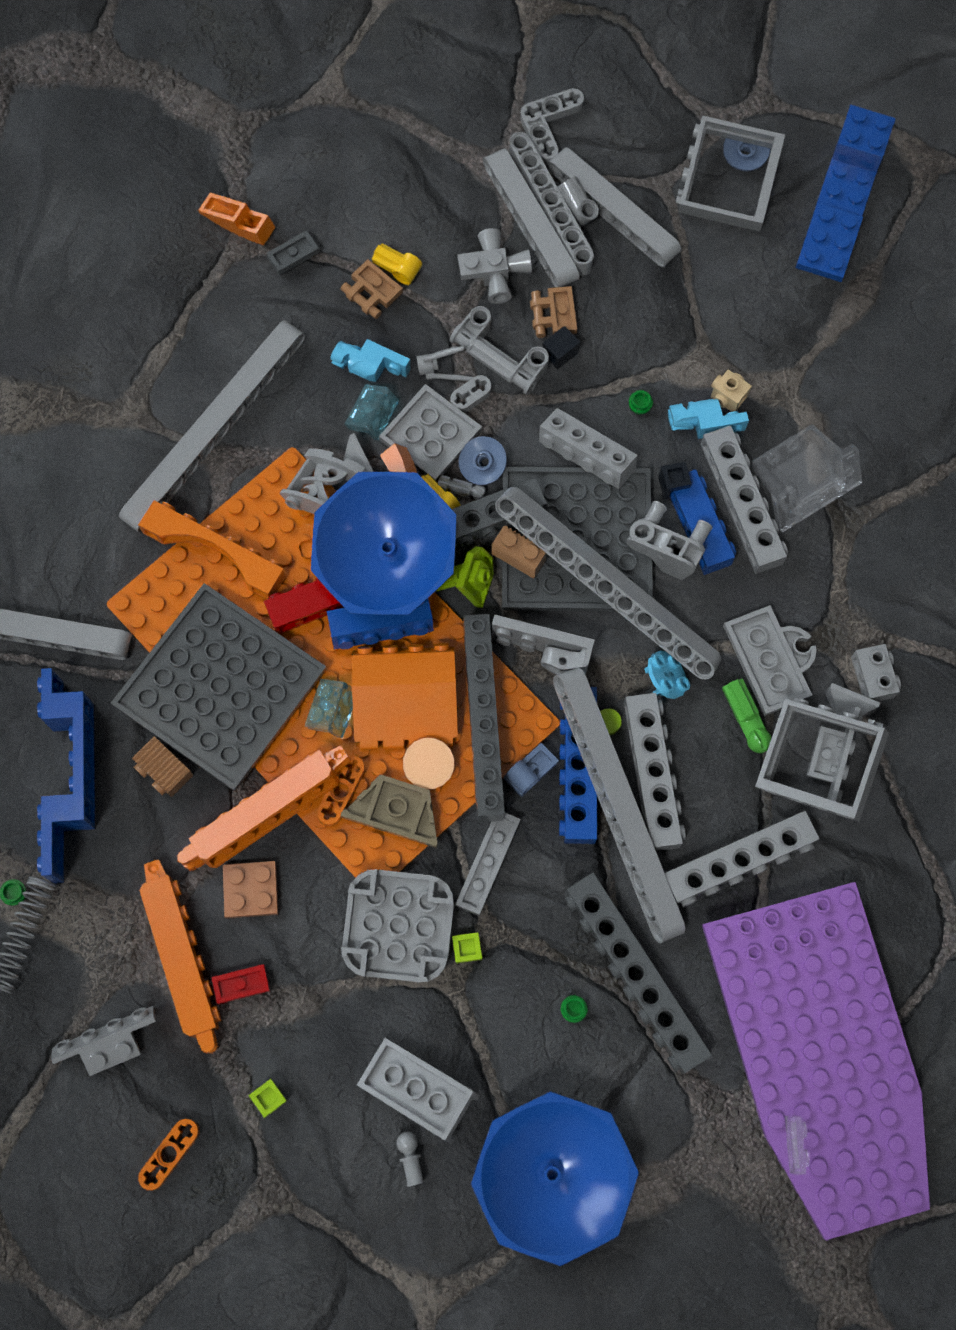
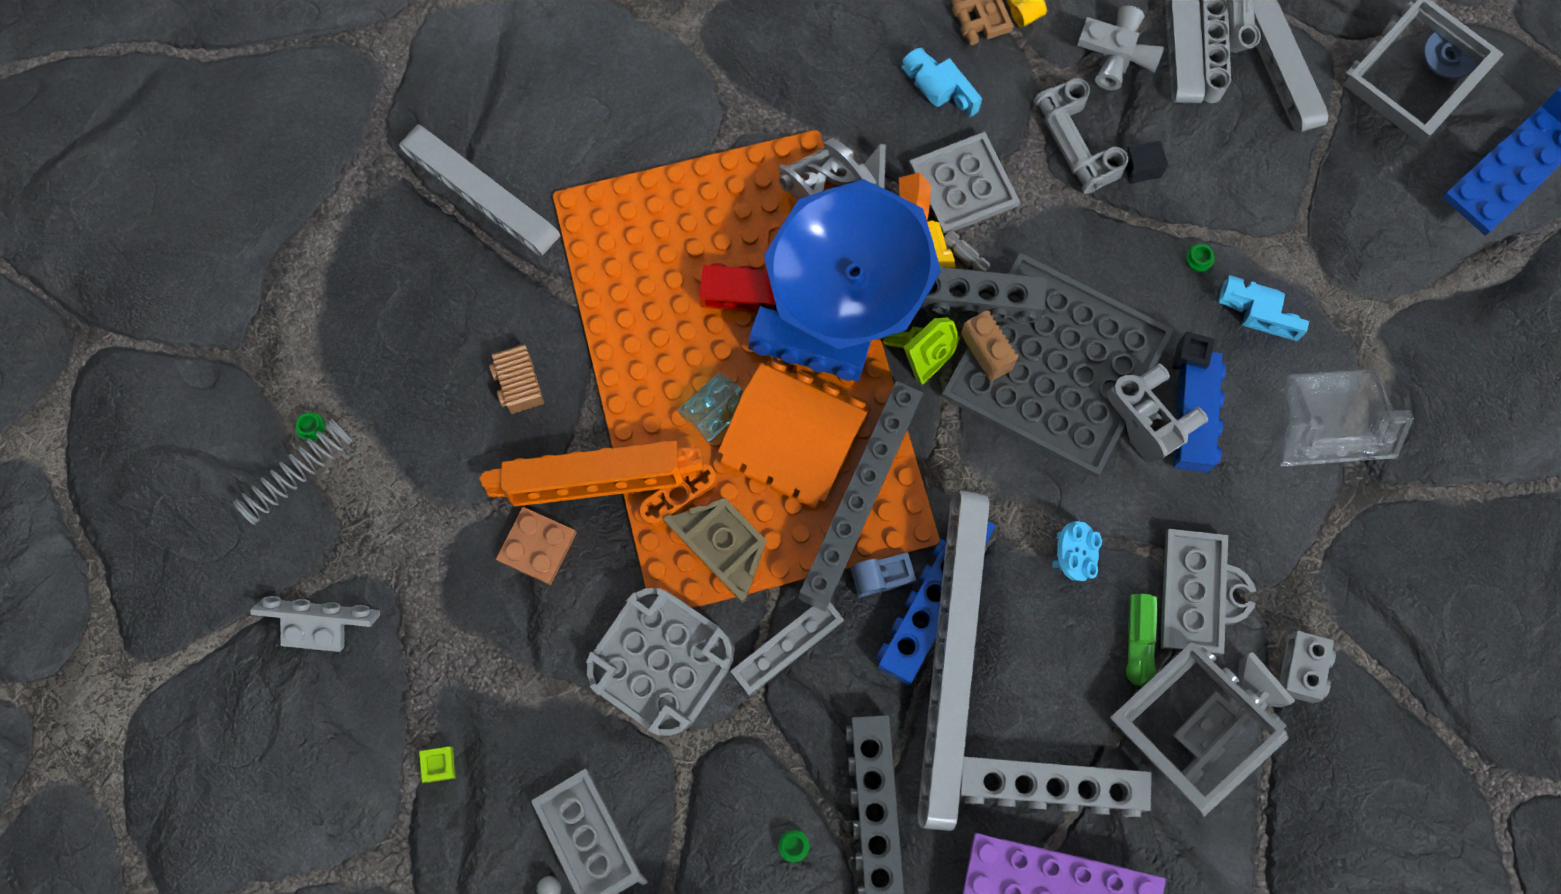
camera: 30 degrees right, 0 degrees up
blue bracket [37,668,95,883] -> none
dark grey plate [111,583,327,792] -> none
light grey beam [119,320,305,533] -> none
orange arch [138,500,286,599] -> none
orange beam [138,1119,200,1190] -> none
orange hinge [139,859,222,1054] -> none
red plate [211,964,270,1005] -> none
clear light blue bracket [345,384,399,440] -> none
light nougat tile [403,738,454,789] -> none
light grey plant [417,346,473,381] -> none
light grey beam [450,375,491,413] -> none
lime plate [452,932,482,964] -> none
sand blue dish [459,436,507,485] -> none
light grey plate [491,615,594,675] -> none
light grey beam [495,487,721,680] -> none
medium nougat plate [530,286,577,338] -> none
light grey brick [539,408,638,489] -> none
lime tile [600,709,621,735] -> none
light grey brick [624,693,686,851] -> none
light grey brick [700,426,788,574] -> none
tan brick [711,370,752,412] -> none

